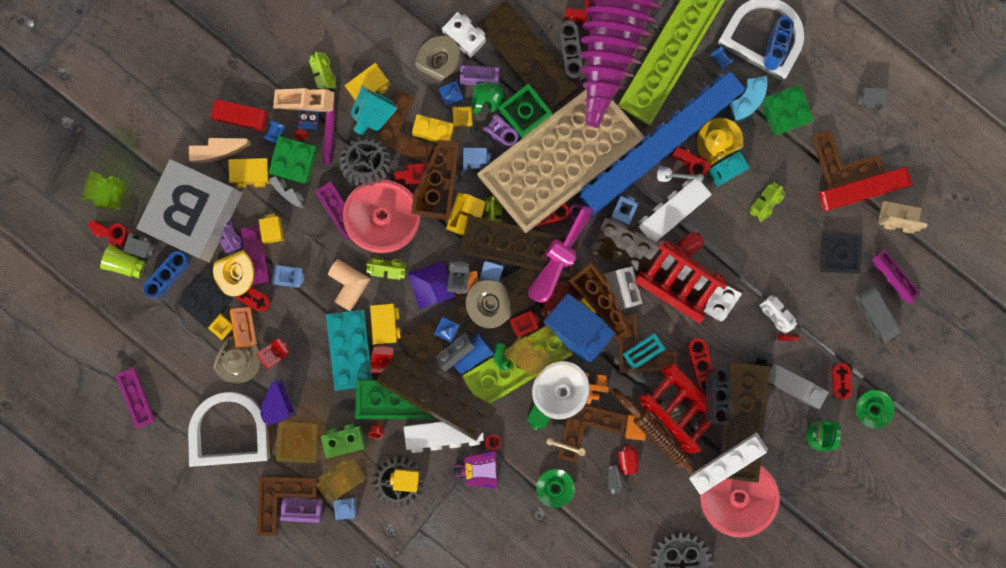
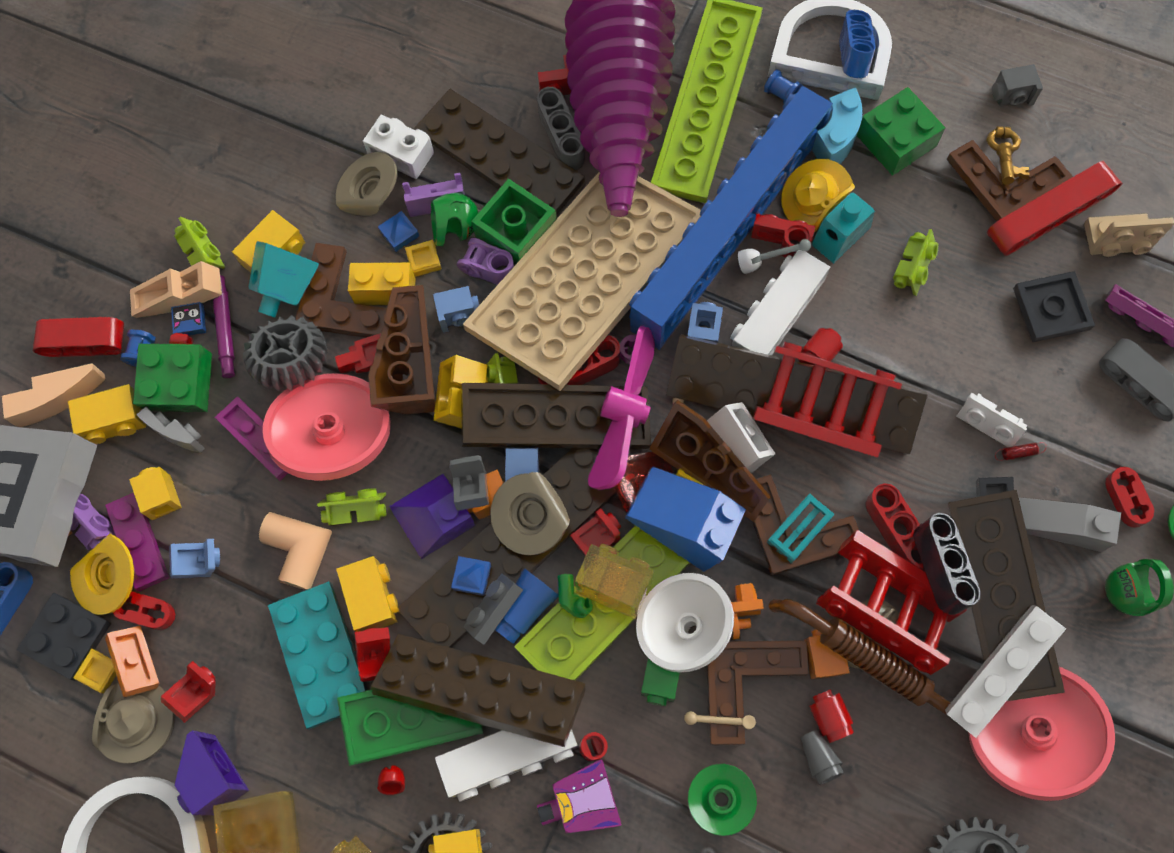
camera: 10 degrees left, 15 degrees down
bright green brick [321,423,366,459] -> none
none -> pearl gold piece [986,126,1030,185]

